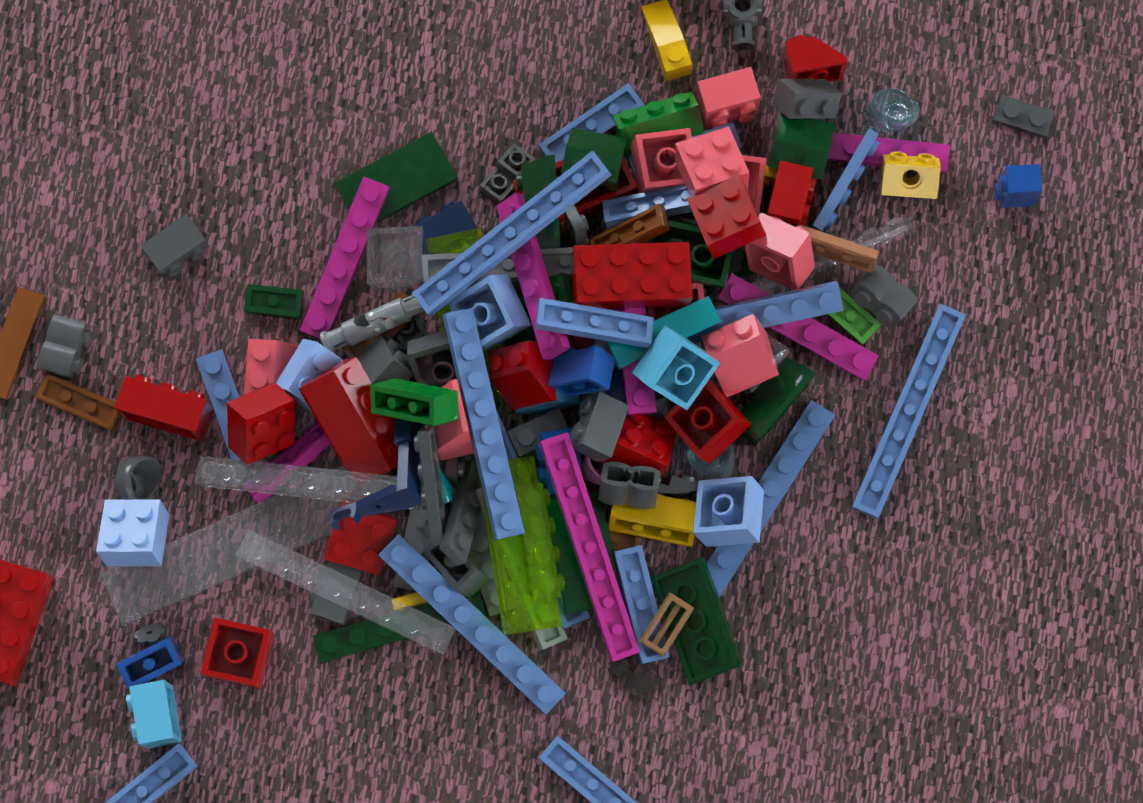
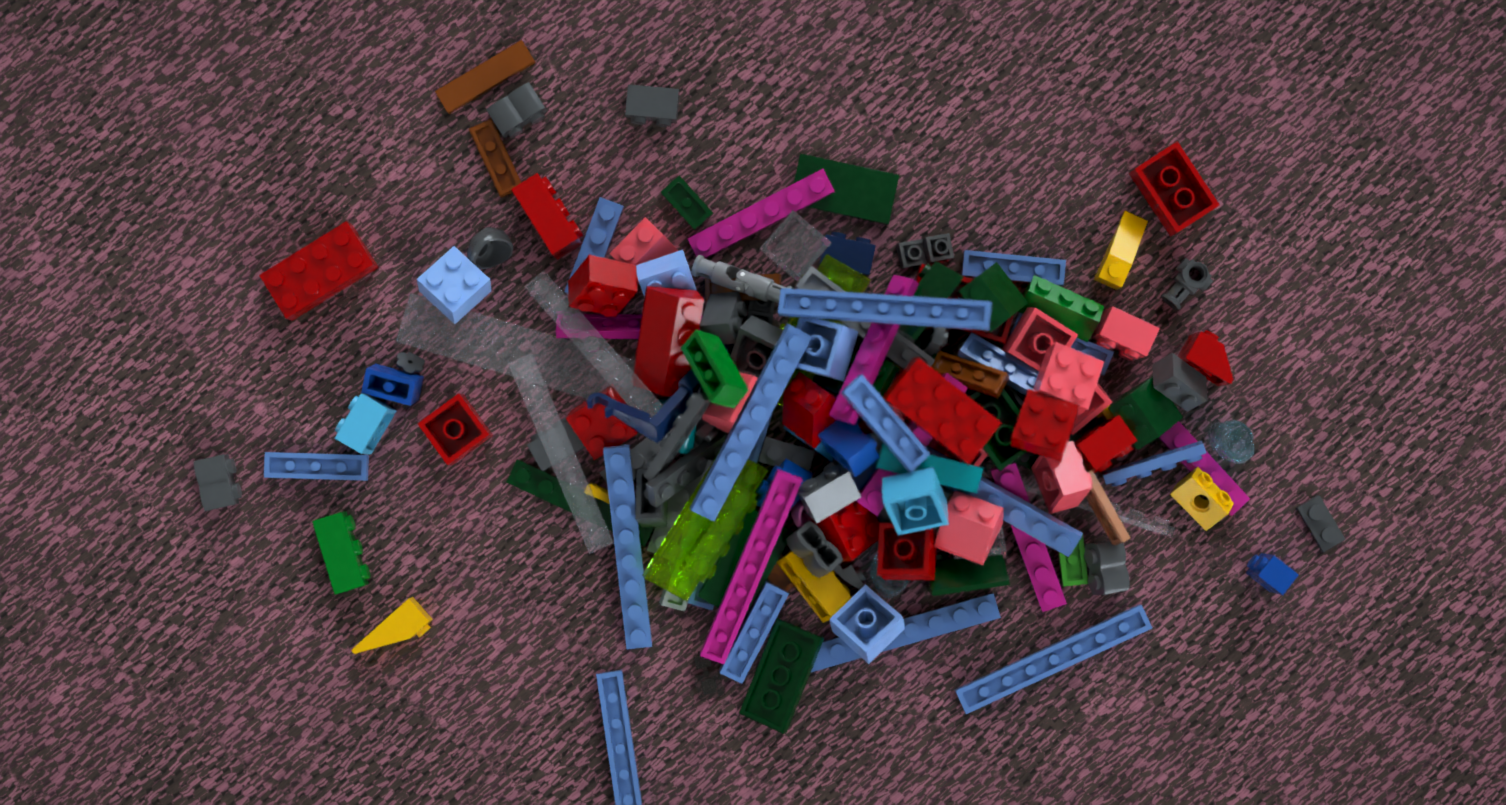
camera: 40 degrees right, 10 degrees up
medium nougat tile [639,592,694,657] -> none

